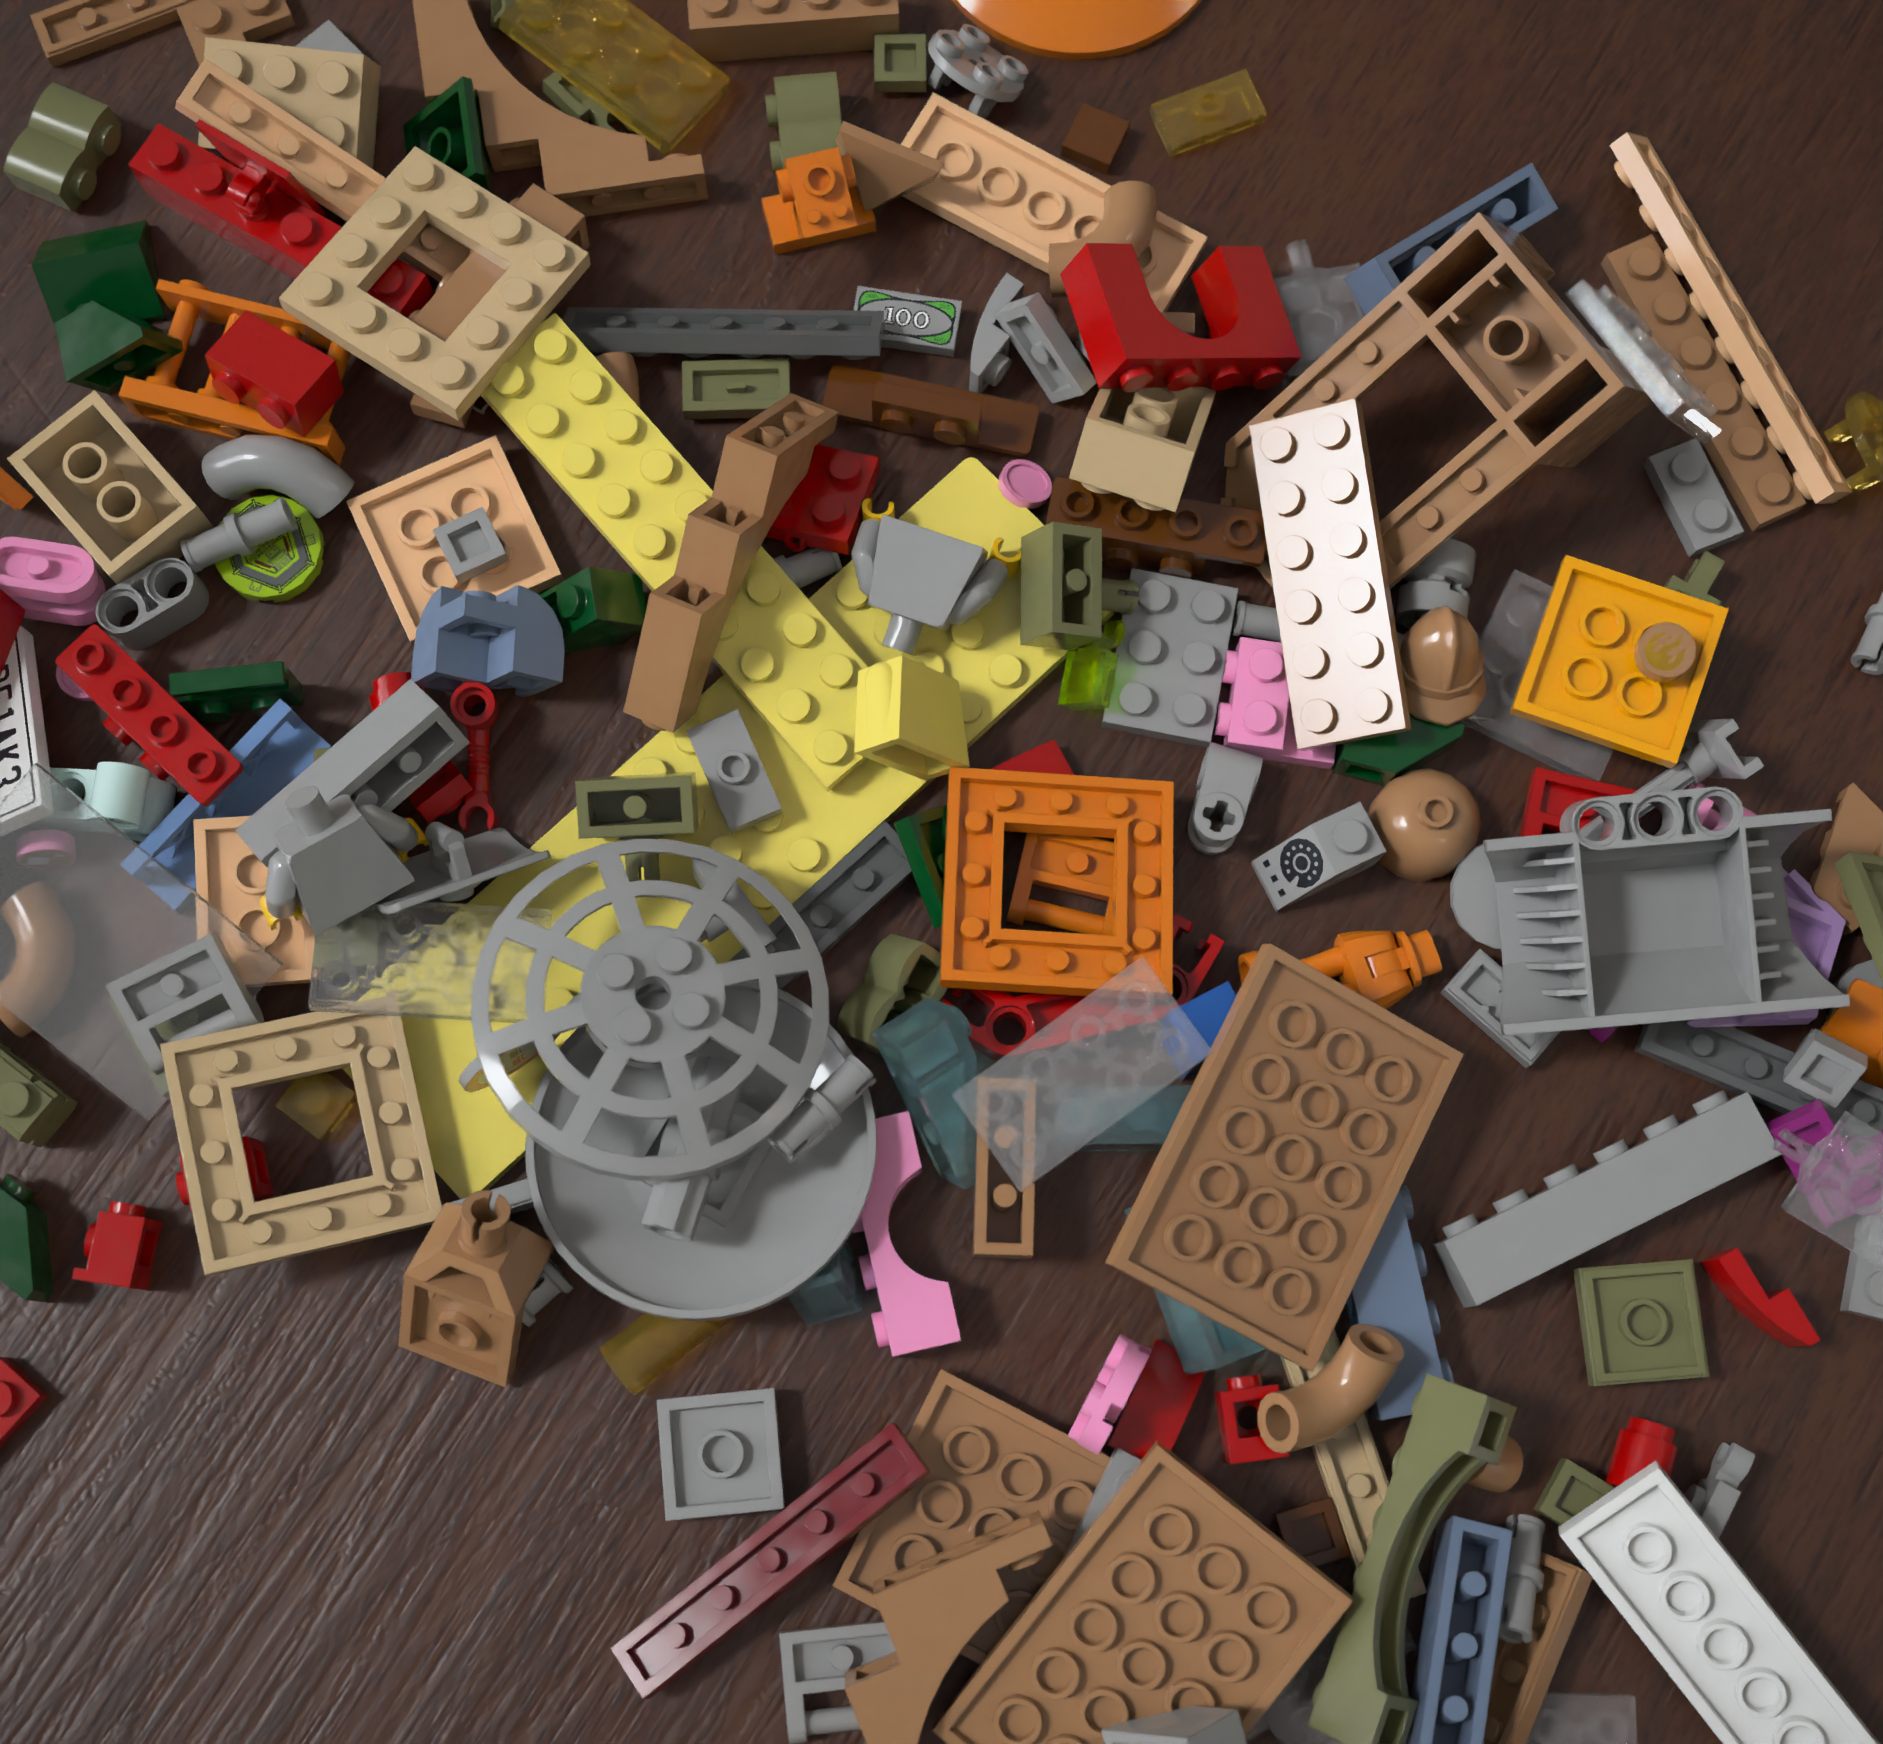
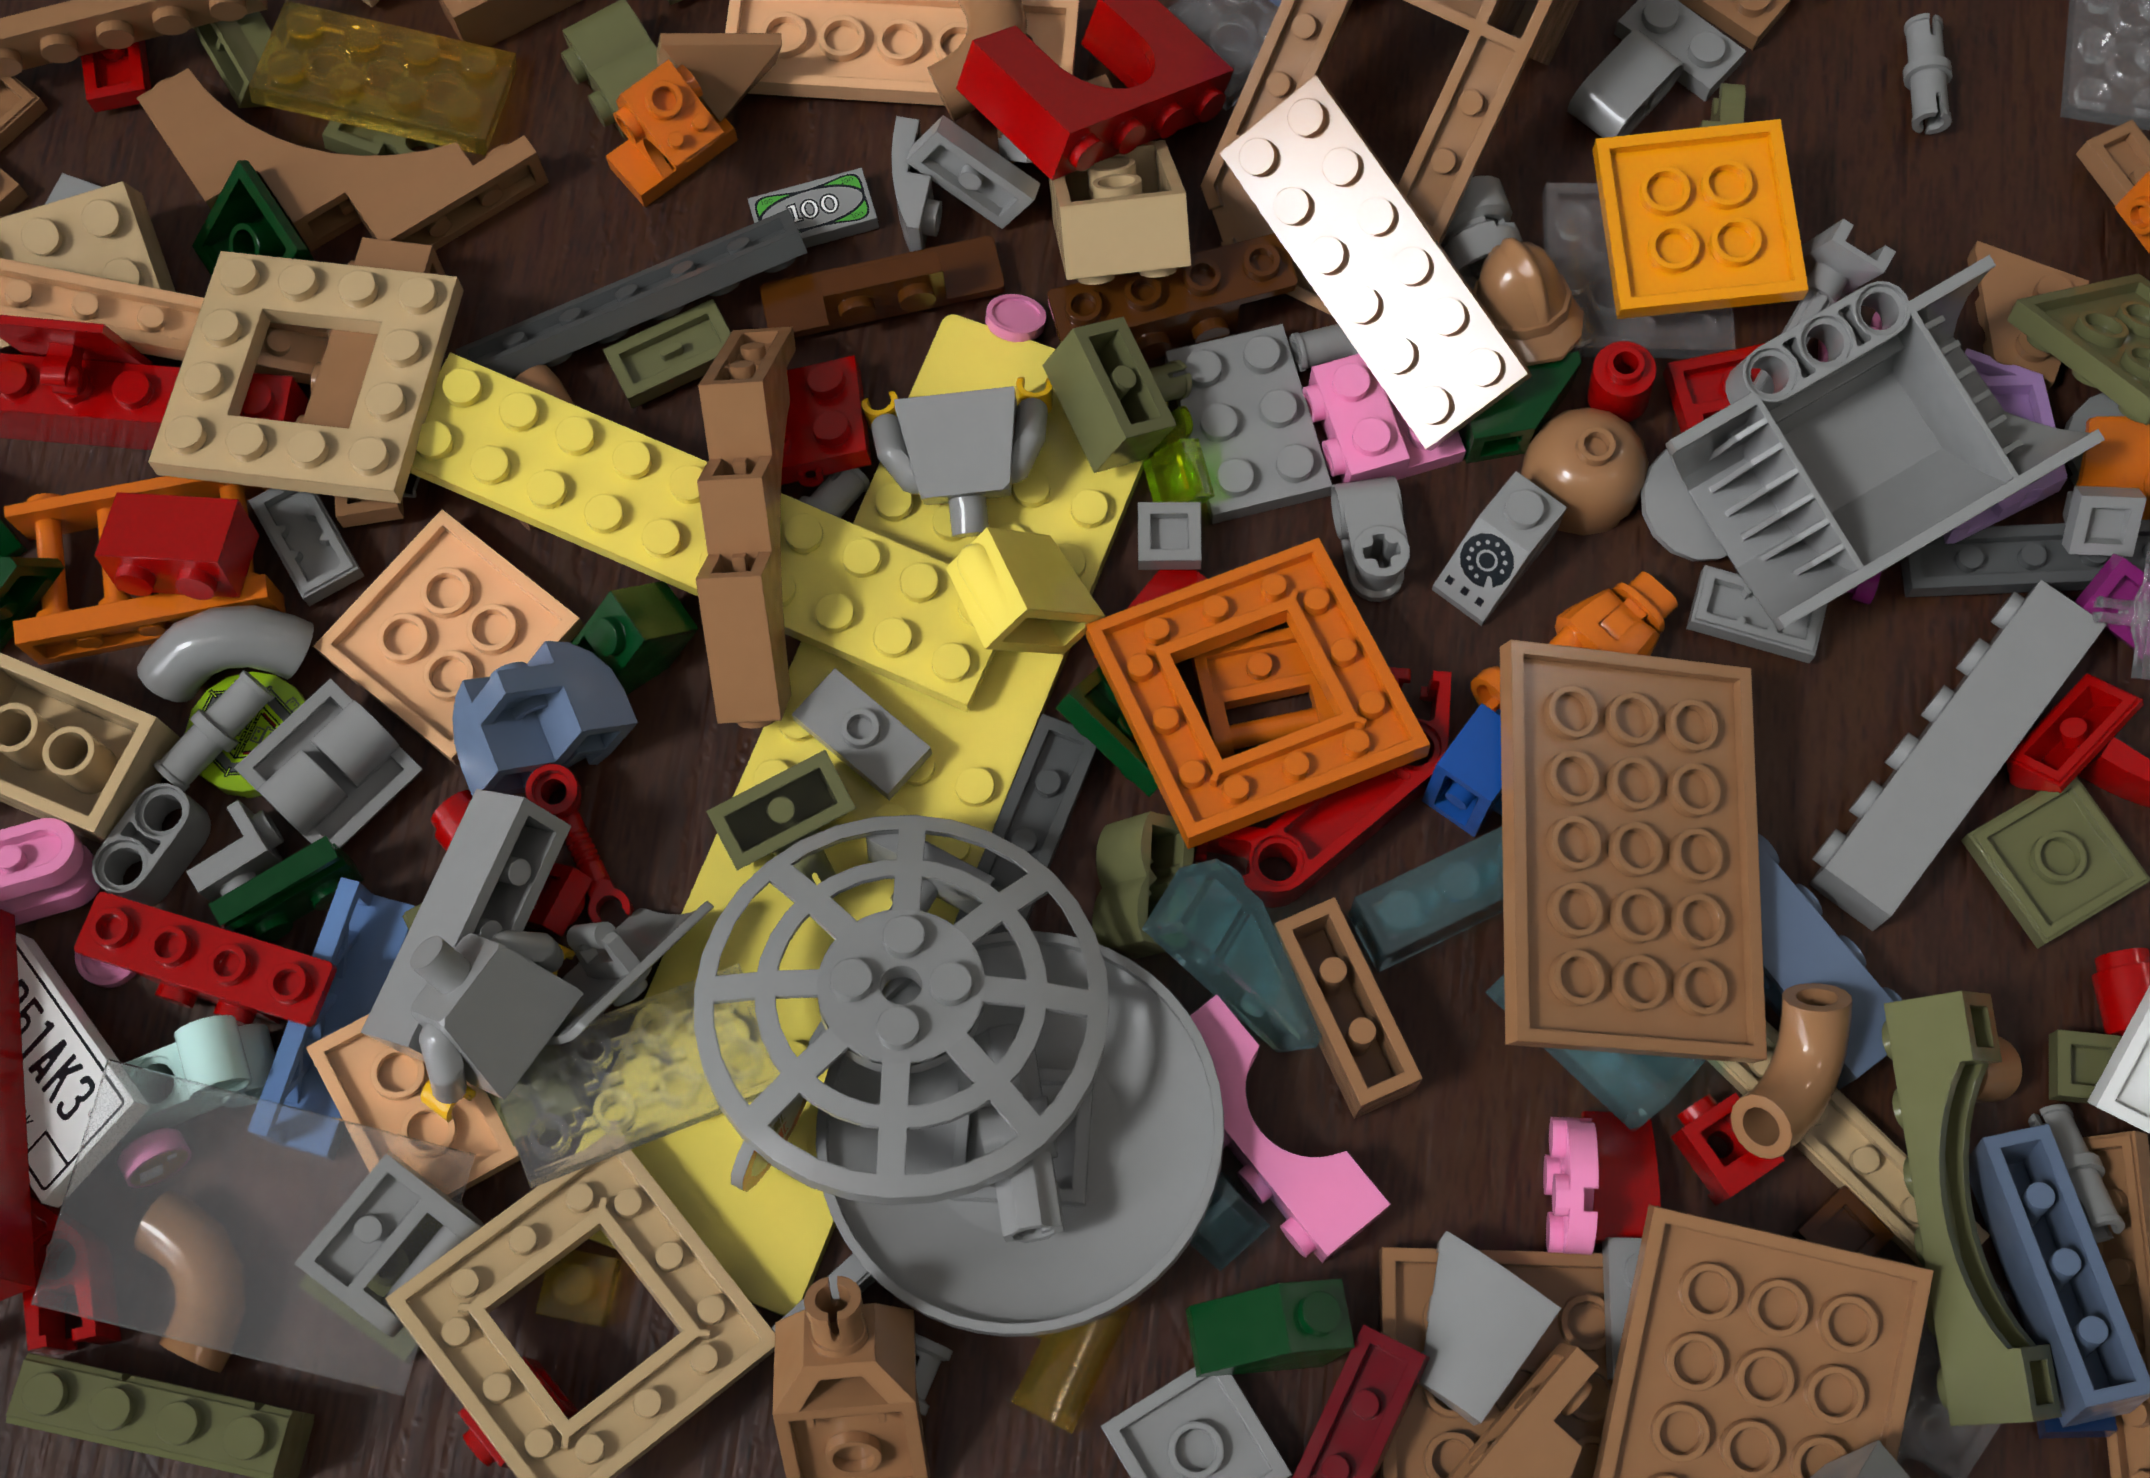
camera: 20 degrees left, 5 degrees down
light grey plate [433,507,509,584] -> none
light grey pin [767,1055,876,1164] -> none
clear tile [952,956,1213,1192] -> none
medium nougat tile [1634,622,1696,682] -> none
none -> light grey bracket [186,800,284,902]
none -> light grey plate [234,678,423,849]
none -> light grey plate [248,488,364,607]
none -> light grey tile [1138,502,1202,570]
none -> dark green slope [1185,1279,1355,1378]
none -> light grey slope [1418,1231,1561,1426]
none -> light grey beam [1567,29,1685,138]
none -> red brick [1587,341,1656,422]
none -> red slope [2006,673,2144,793]

